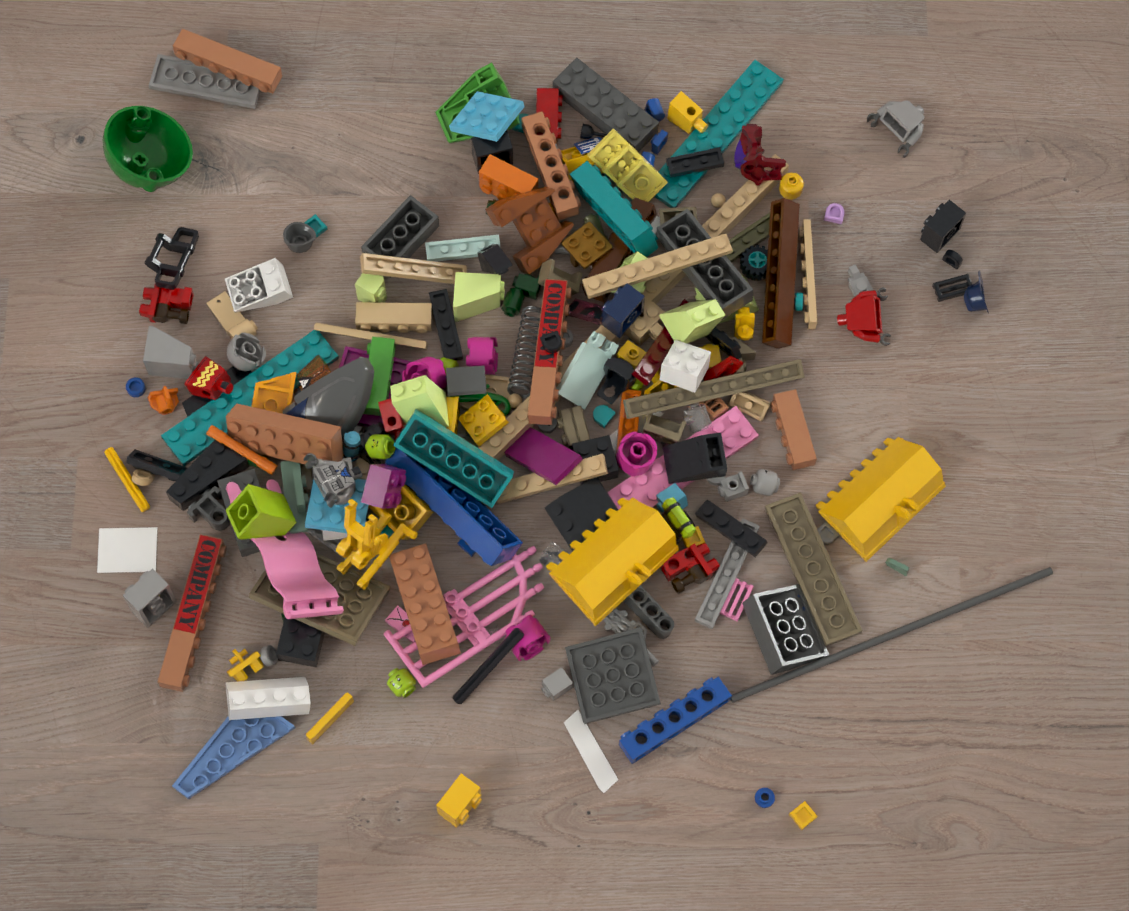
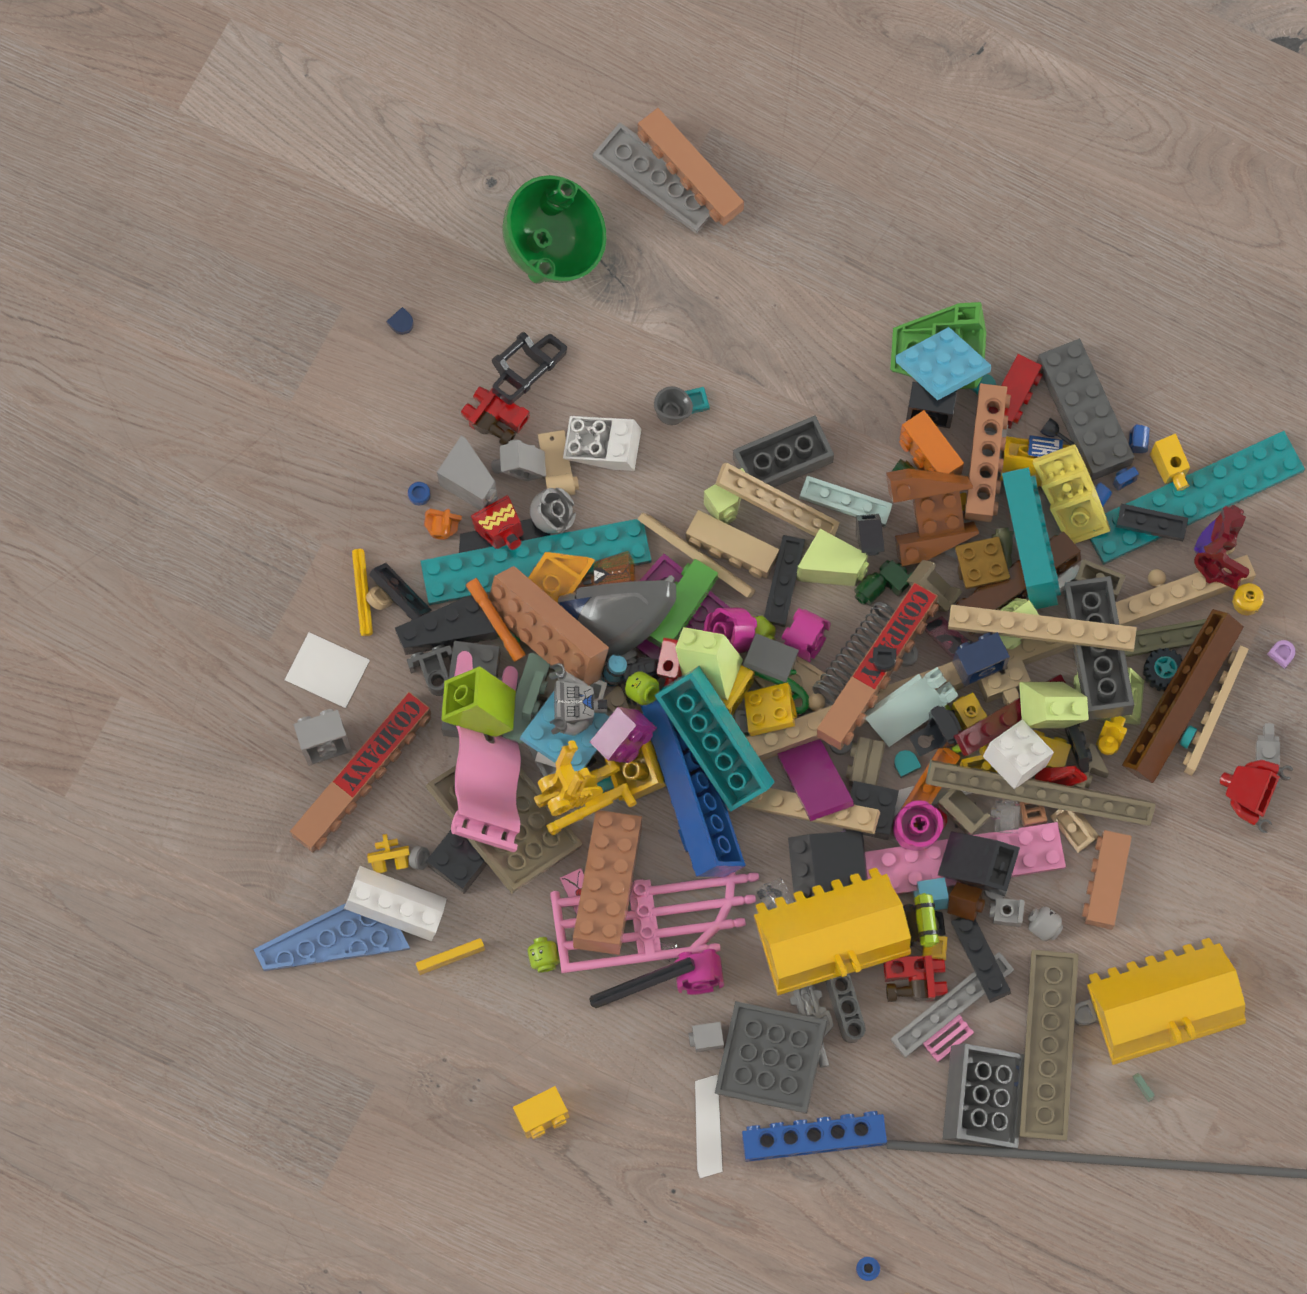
camera: 30 degrees right, 5 degrees up
none -> dark blue tile [386,307,414,335]
none -> light grey brick [491,440,546,482]
none -> reddish brown brick [947,882,985,921]

